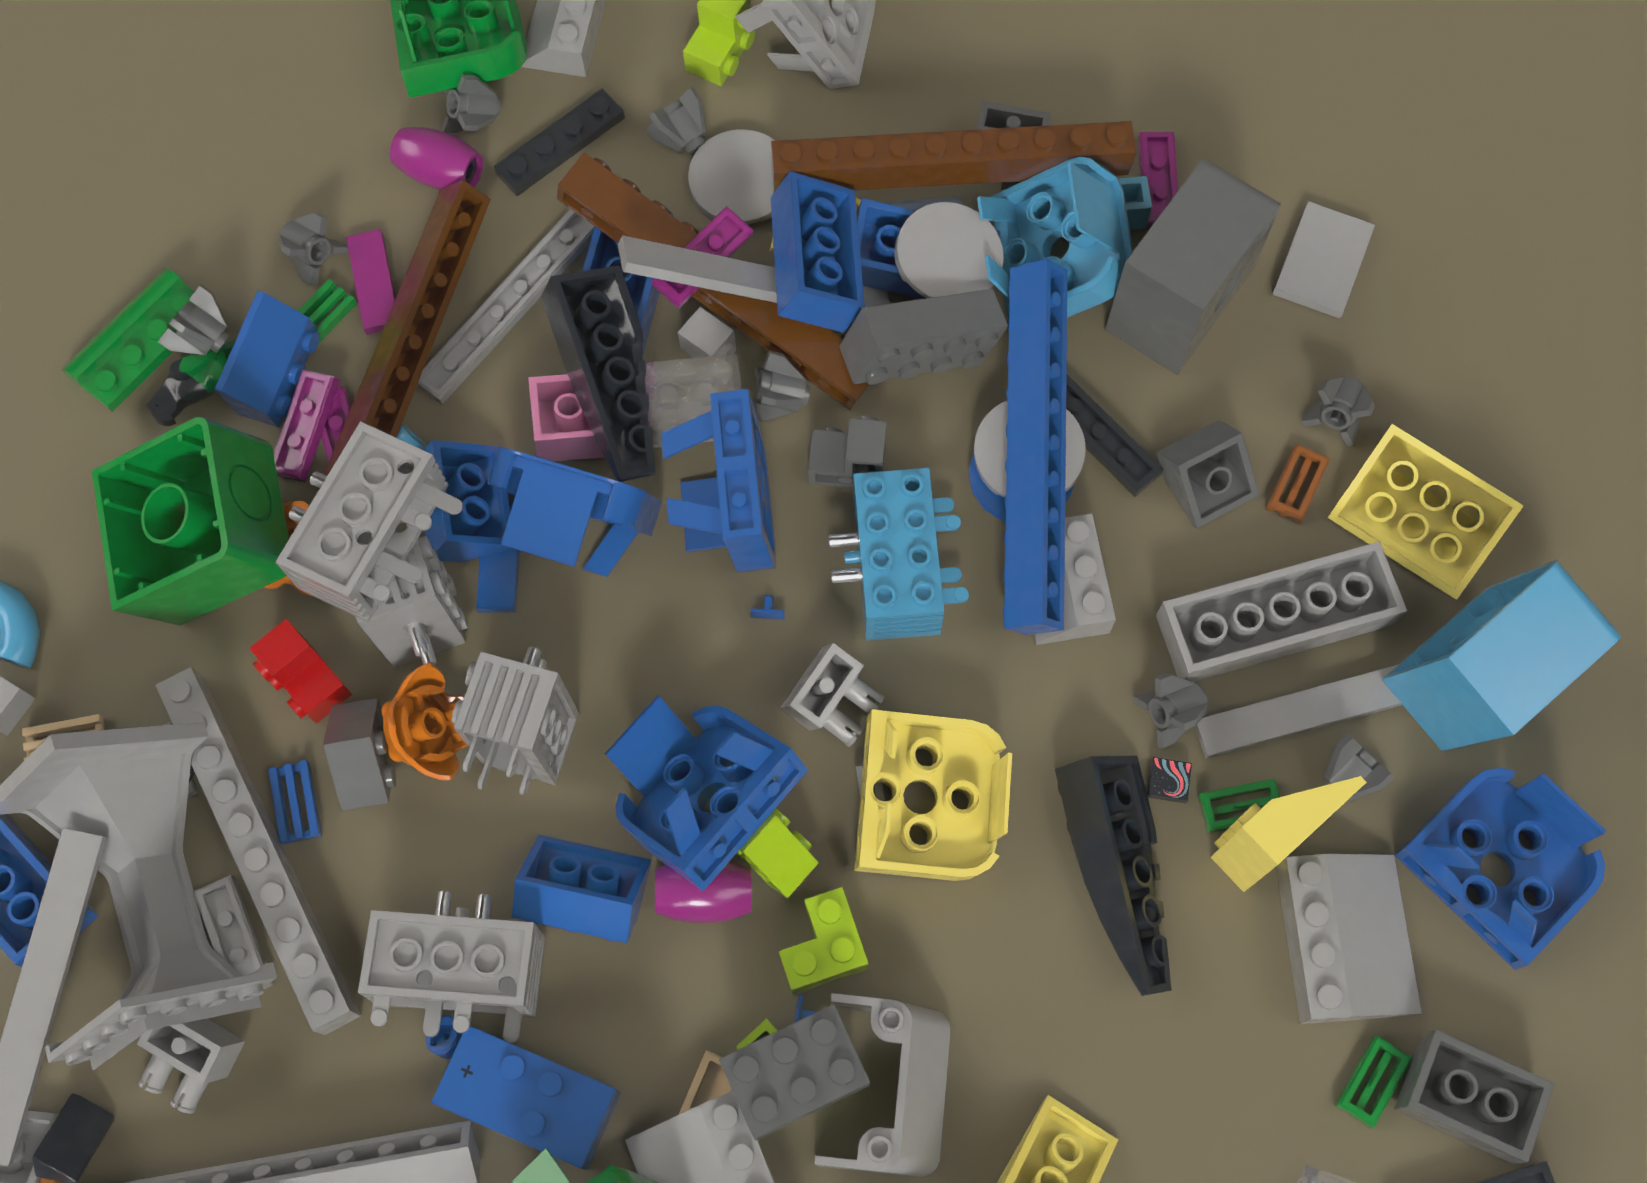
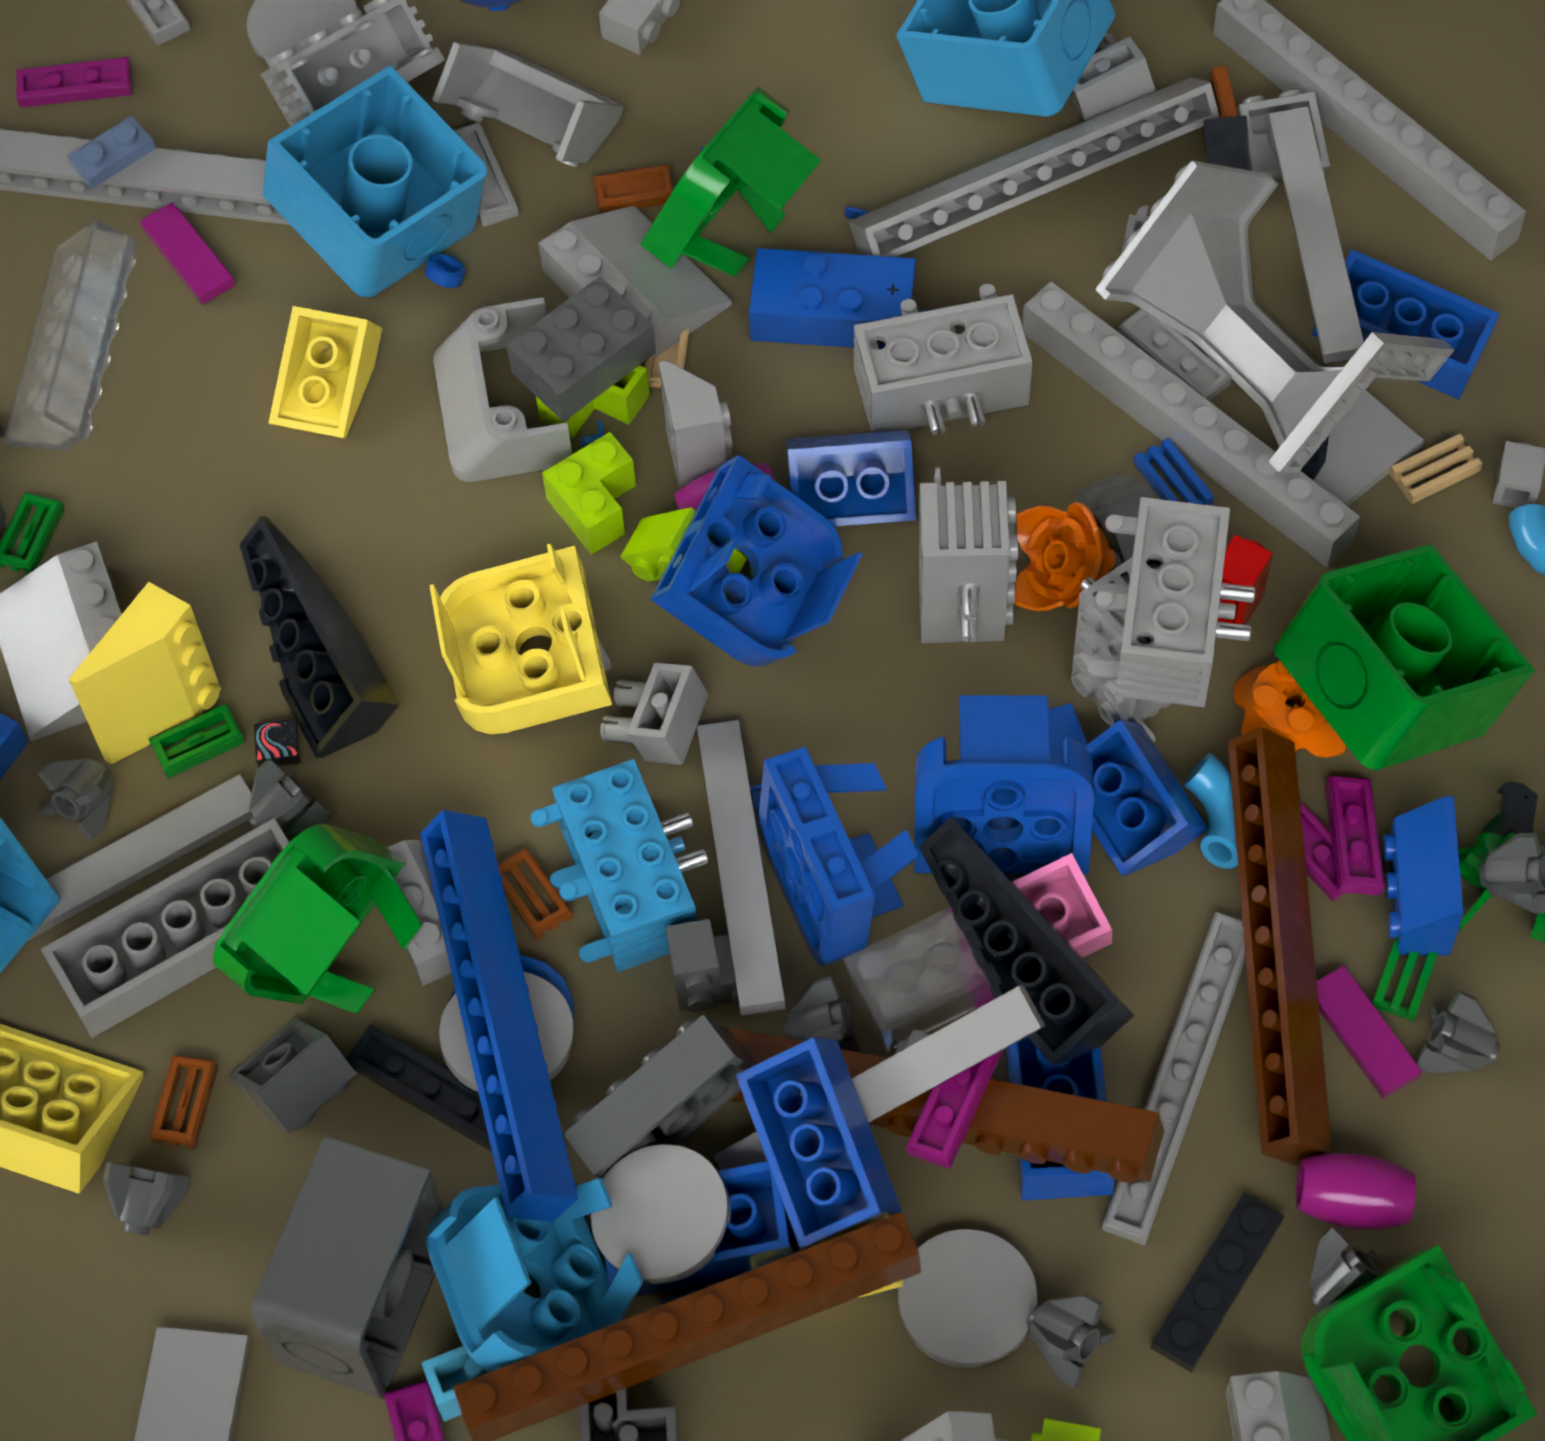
camera: 165 degrees right, 10 degrees down
none -> green piece [212,824,423,1014]
none -> dark orange tile [498,847,573,941]
none -> light grey slope [658,360,733,490]
none -> light grey tile [697,720,786,1016]

